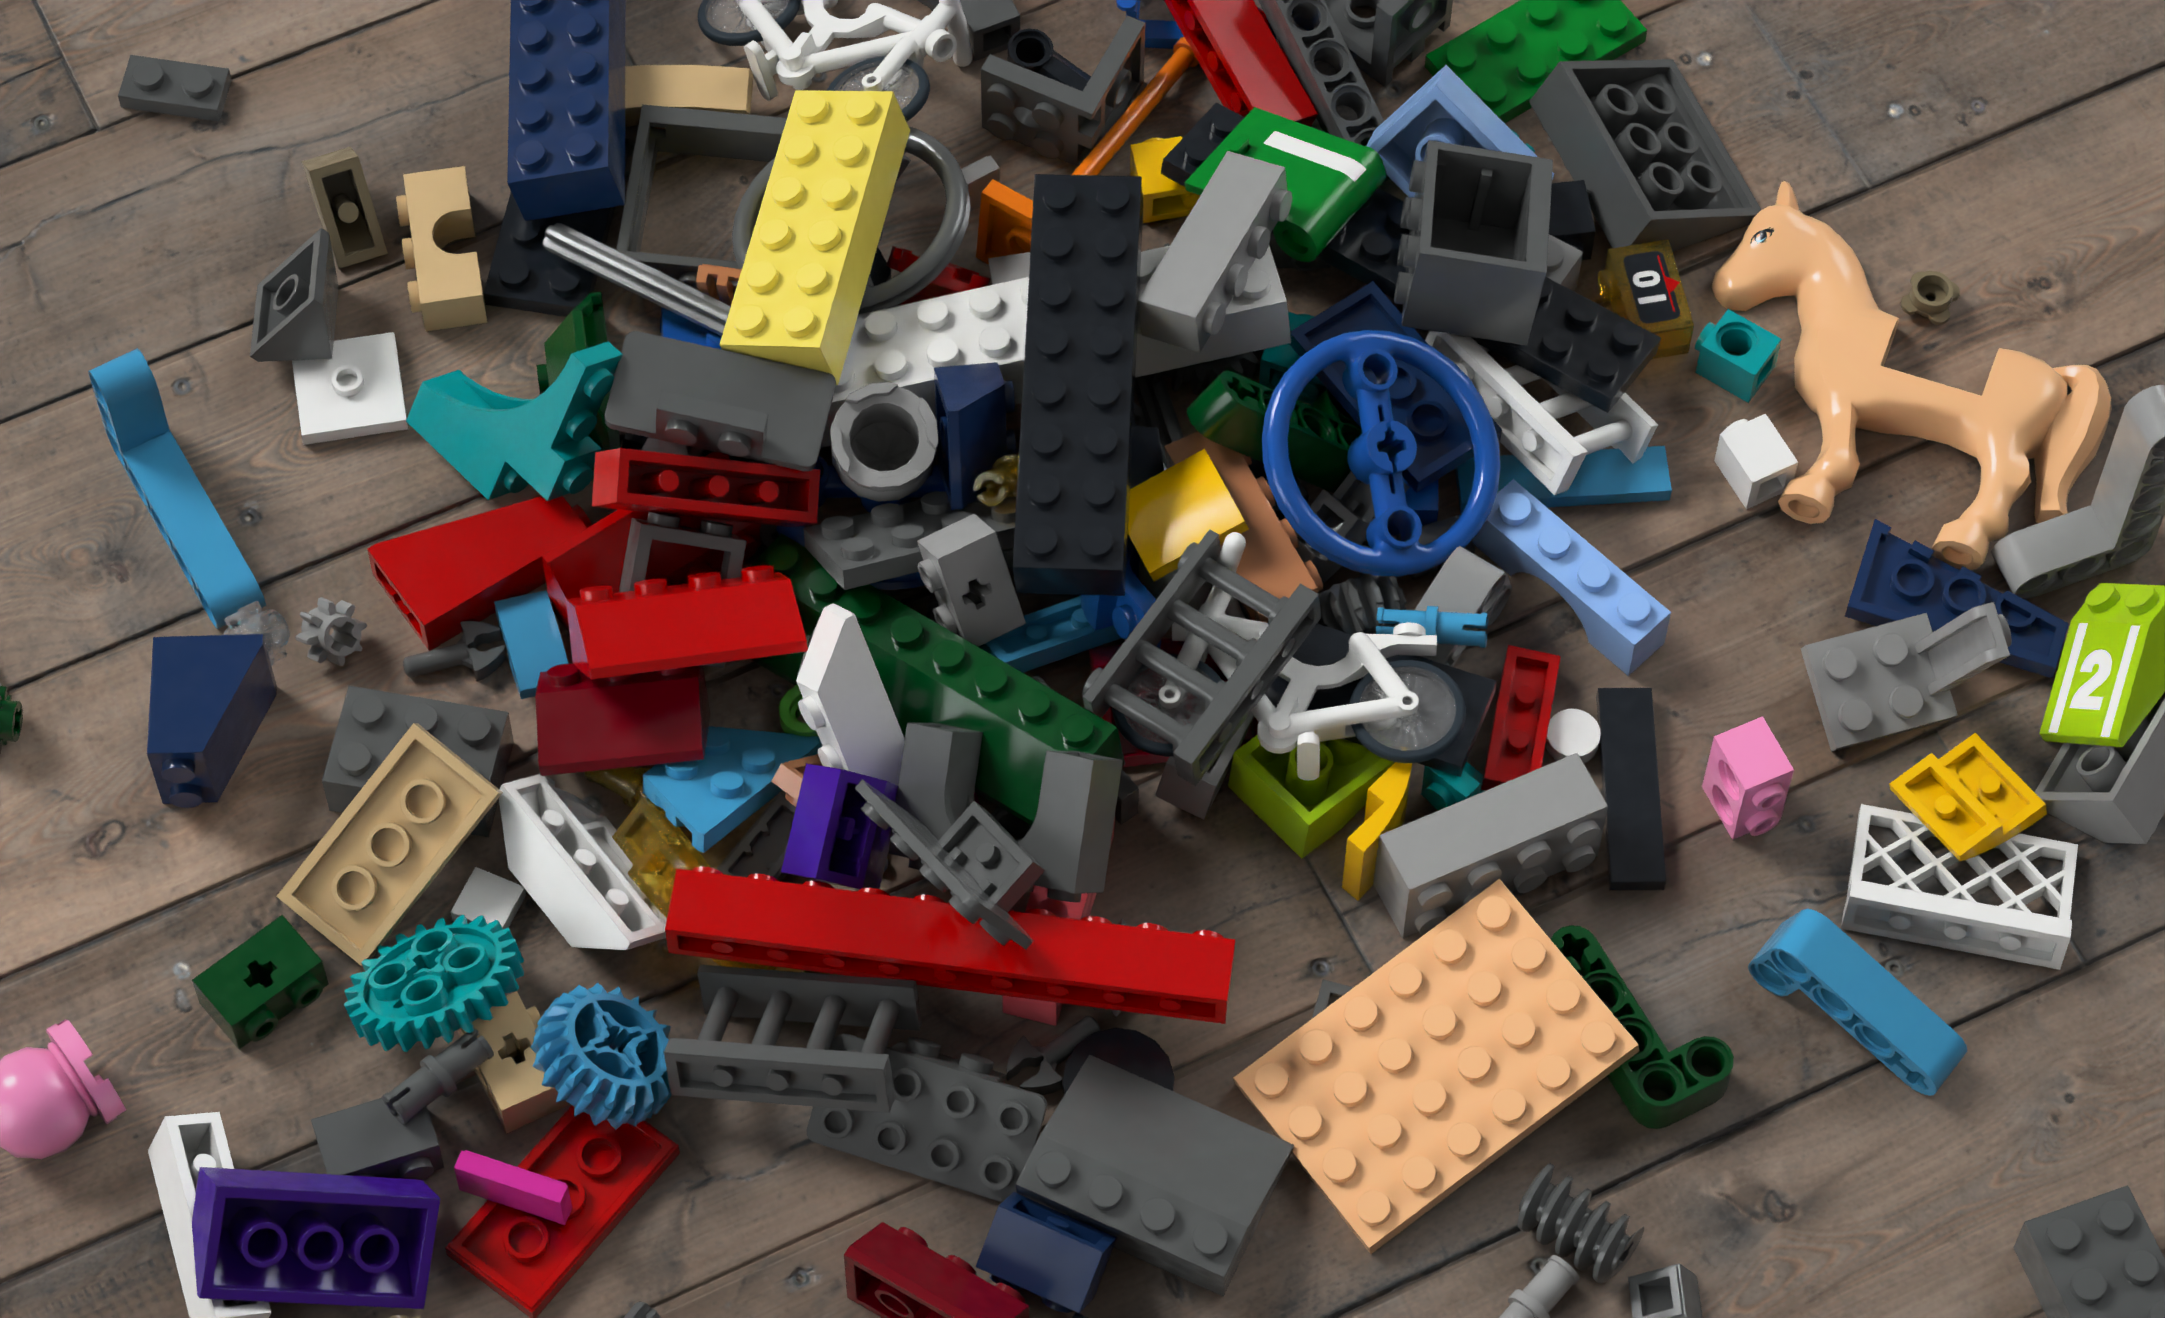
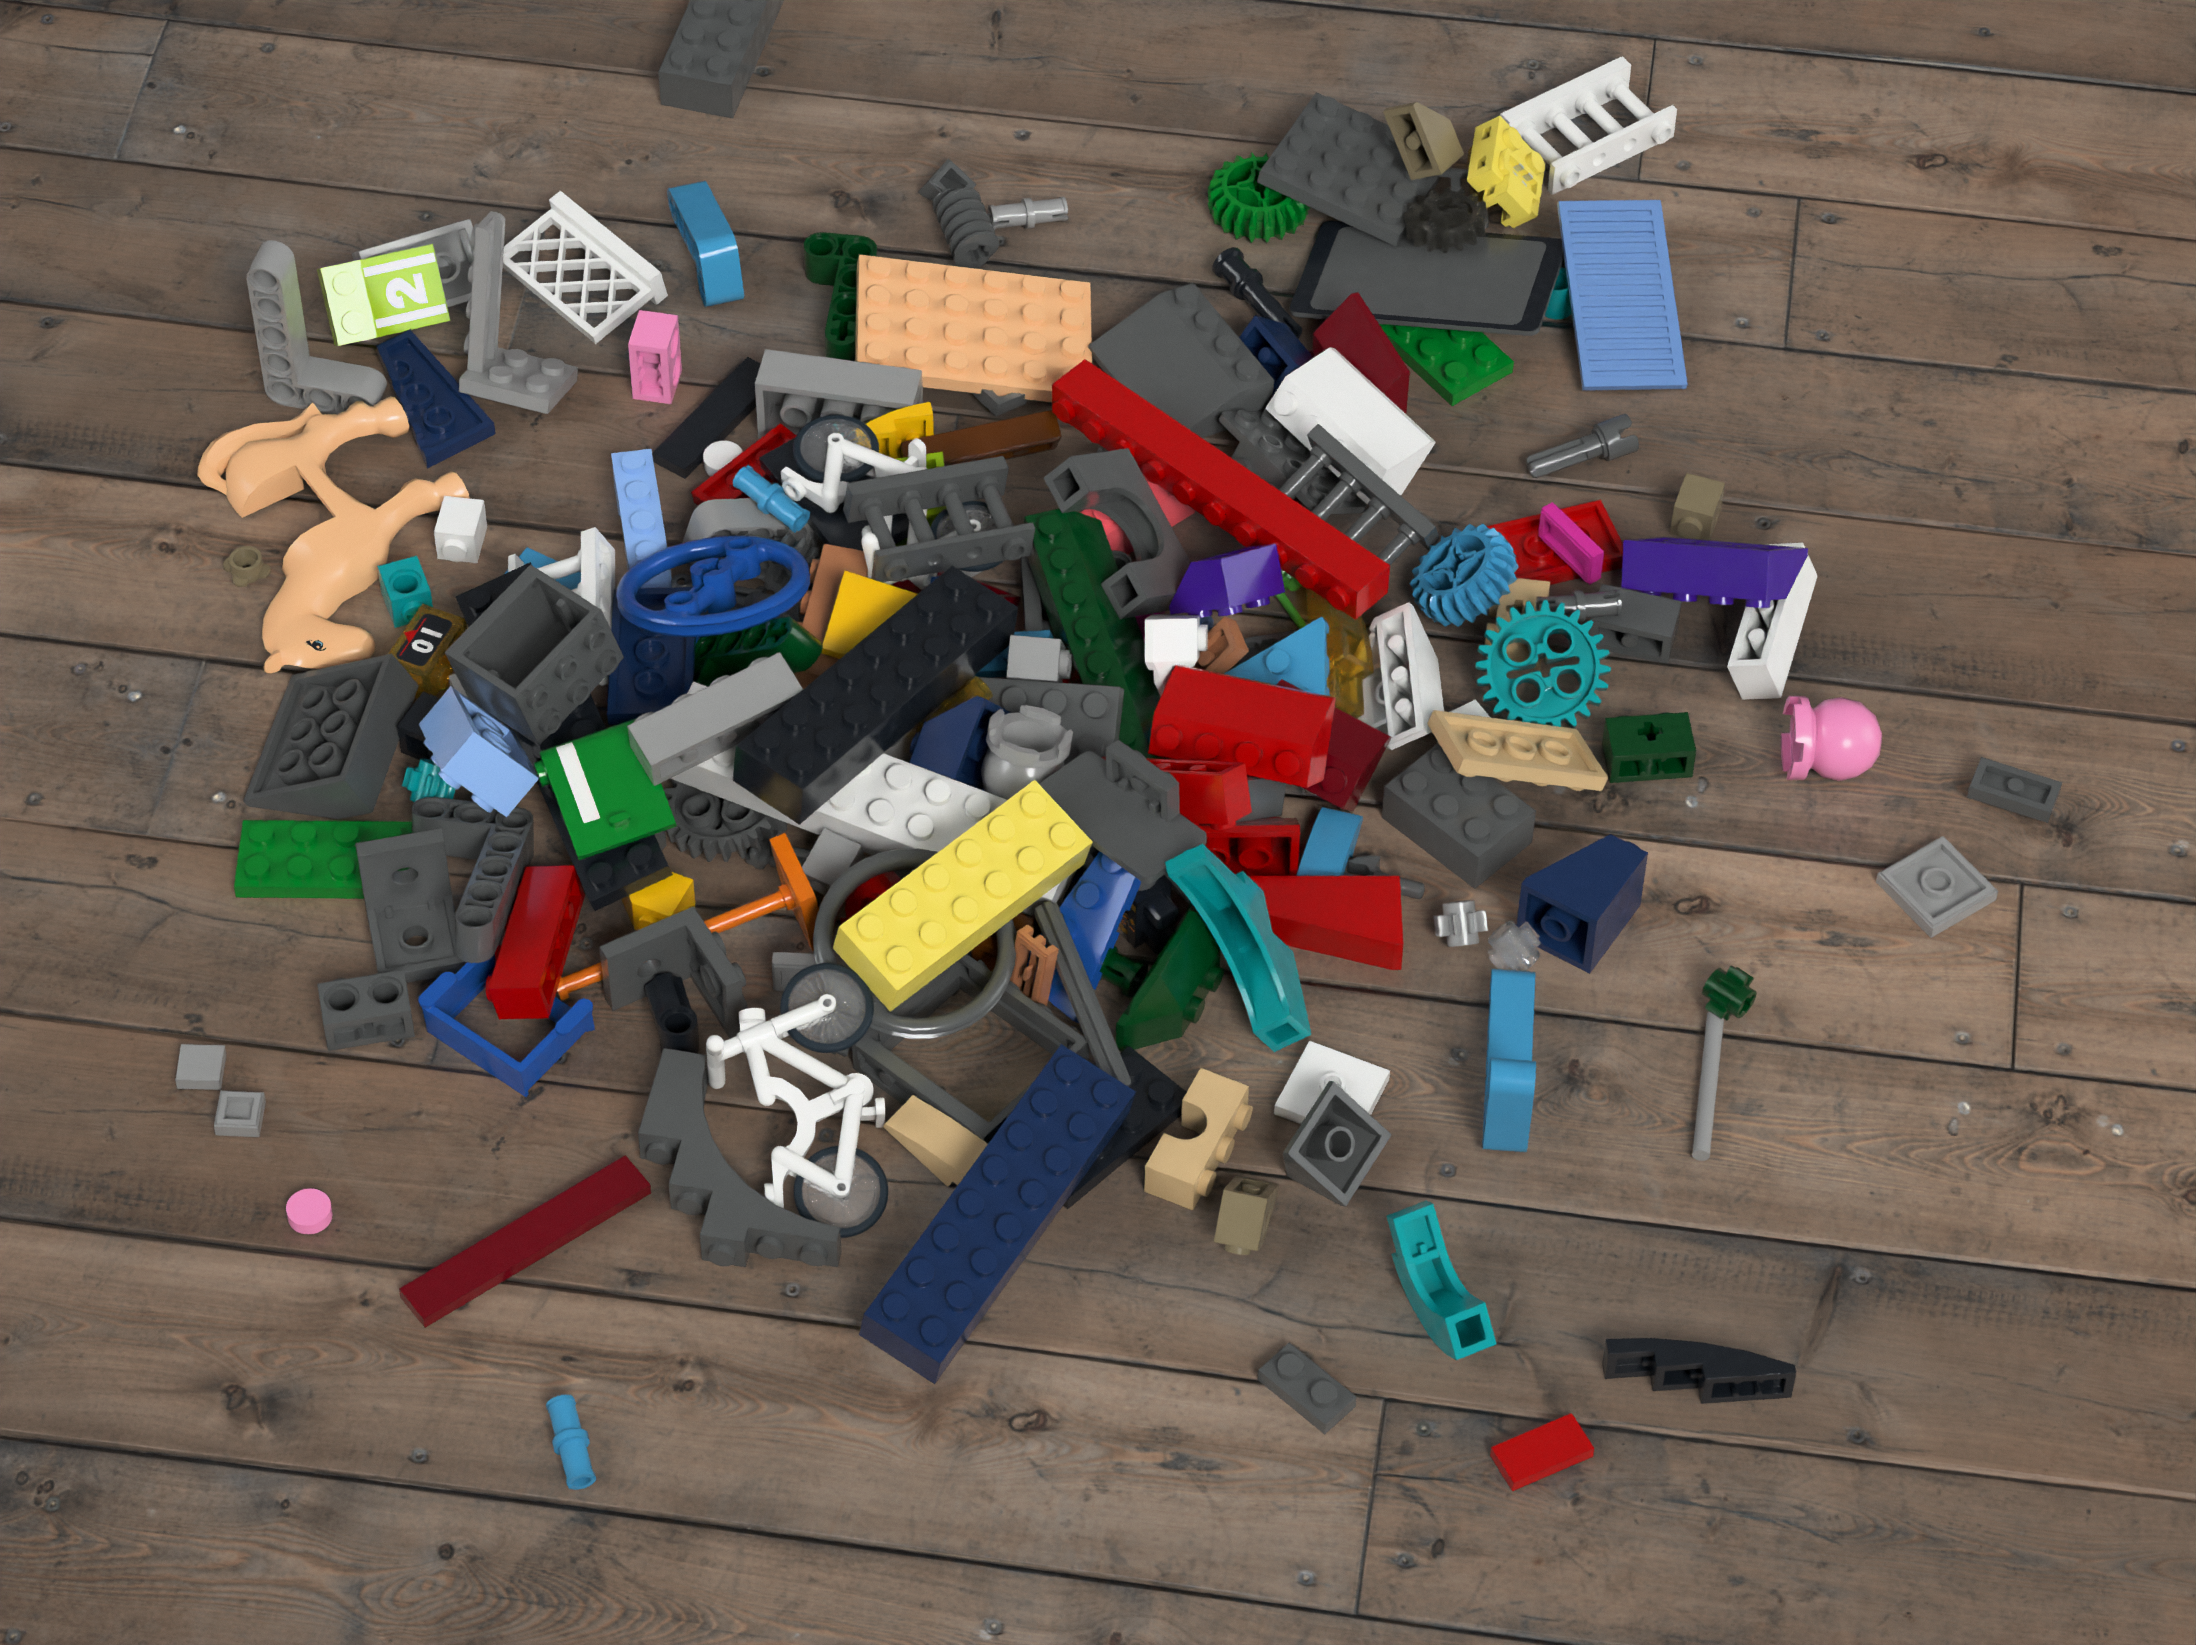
camera: 145 degrees left, 10 degrees down
dark grey bracket [855,779,1045,949] -> none
yellow slope [1889,733,2047,861] -> none
none -> reddish brown slope [900,410,1062,466]
none -> white slope [1265,347,1436,504]
none -> teal arch [1386,1200,1497,1360]

